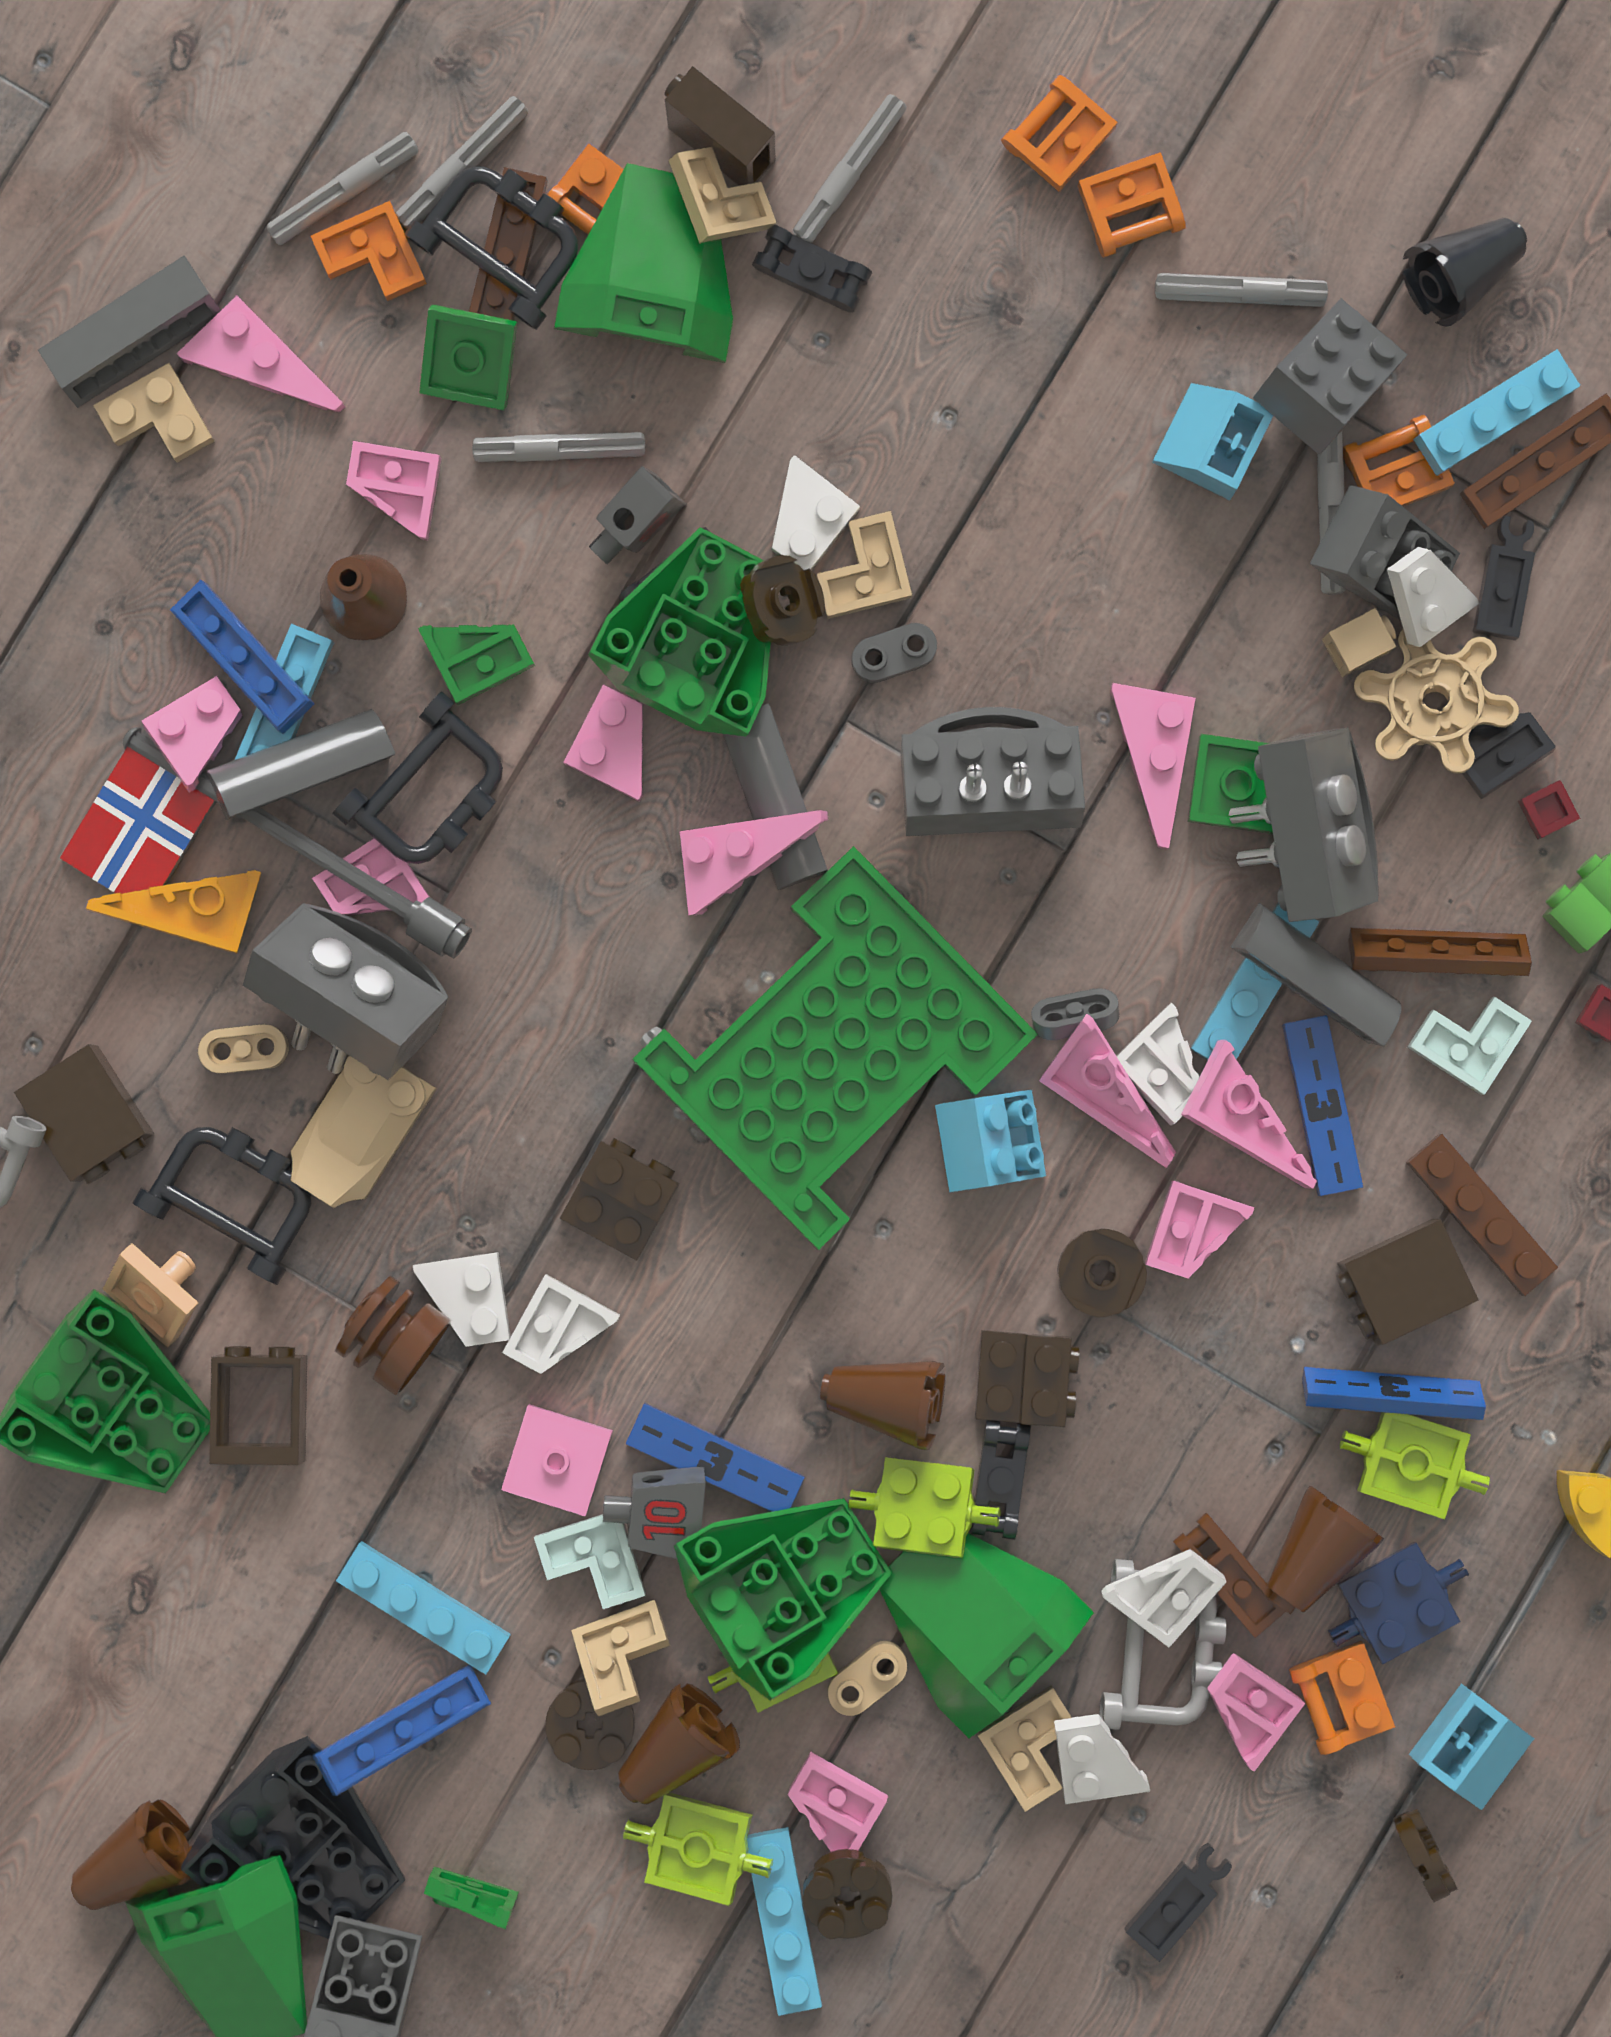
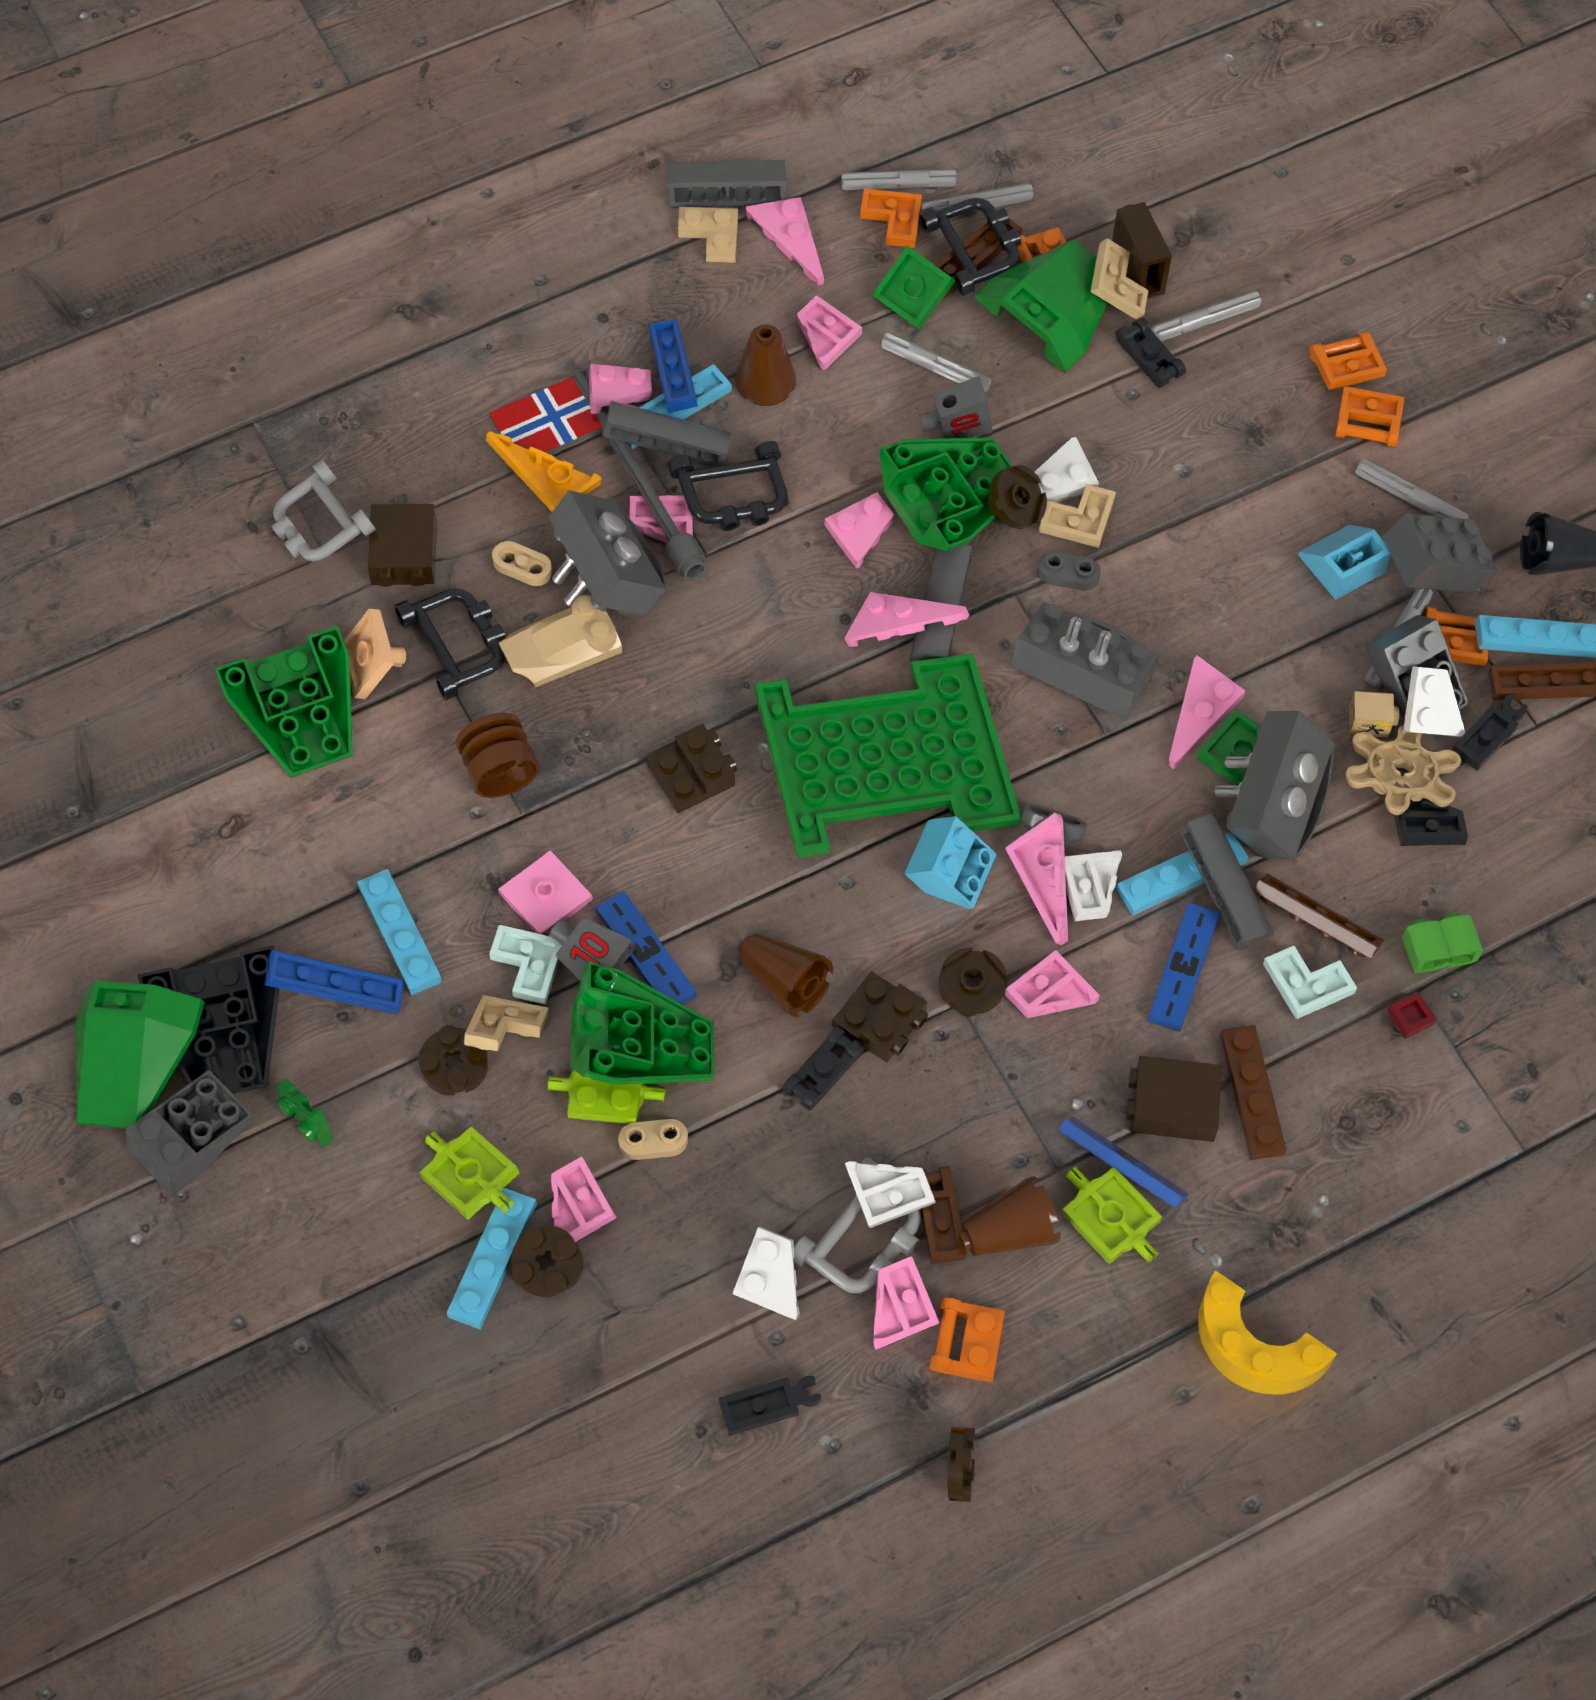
camera: 30 degrees right, 25 degrees down
reddish brown cone [71,1799,193,1910] -> none
dark brown window [209,1346,307,1465] -> none
white wing [413,1252,511,1347] -> none
green wing [418,625,535,705] -> none
white wing [502,1274,620,1374] -> none
reddish brown cone [618,1683,740,1805] -> none
lime plate [849,1457,1000,1559] -> none
green wedge [879,1533,1094,1738] -> none
tan plate [977,1685,1072,1812] -> none
bright pink wing [1181,1040,1317,1189] -> none
dark blue plate [1328,1542,1469,1664] -> none
medium azure slope [1409,1683,1534,1810] -> none
dark red plate [1518,780,1581,840] -> none

